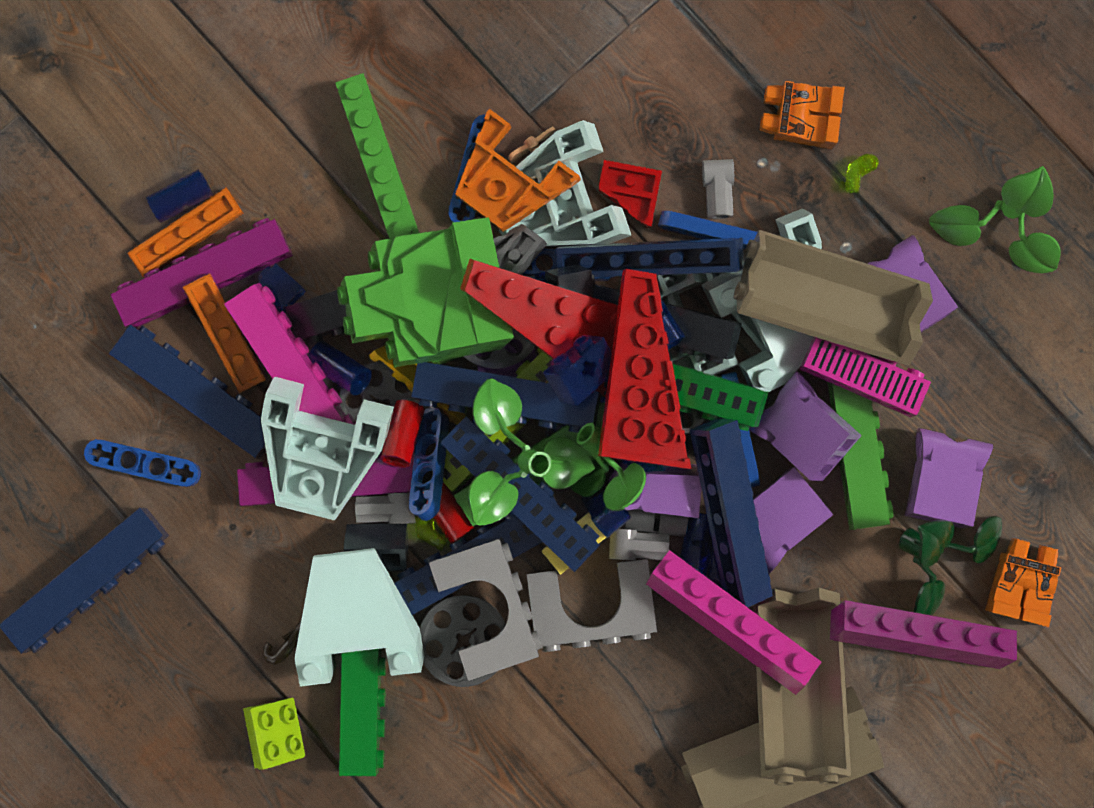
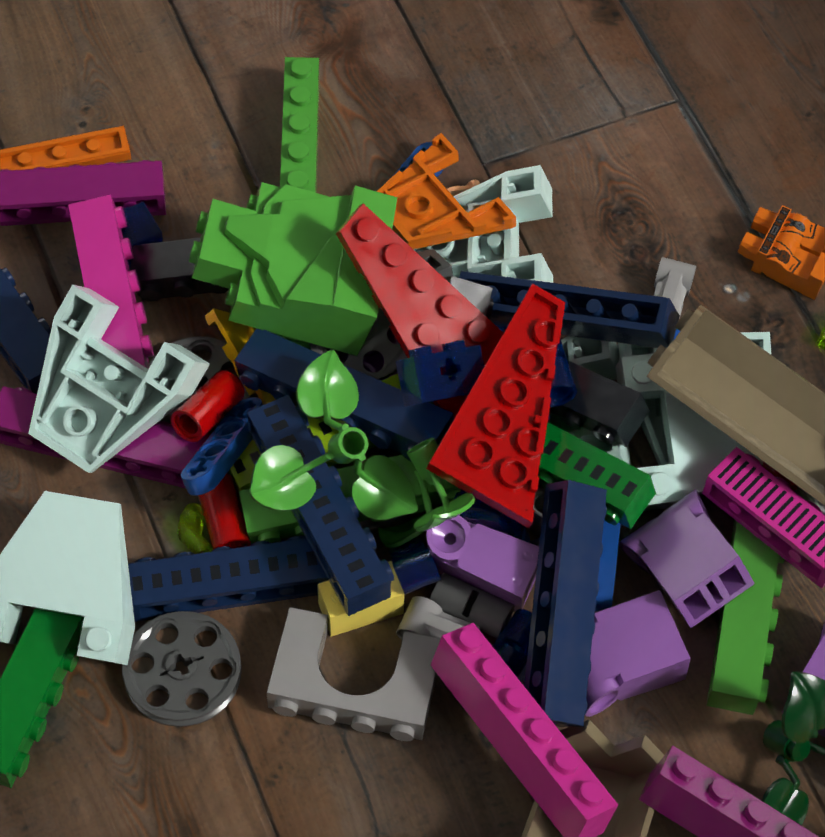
camera: 15 degrees right, 25 degrees down
clear blue pin [146,169,213,223] -> none
orange tile [183,273,266,393] -> none
clear blue pin [308,341,371,395] -> none
black brick [343,524,409,571] -> none
light grey piece [355,493,416,524] -> none
light grey arch [429,539,543,681] -> none
red wing [598,160,662,228] -> none

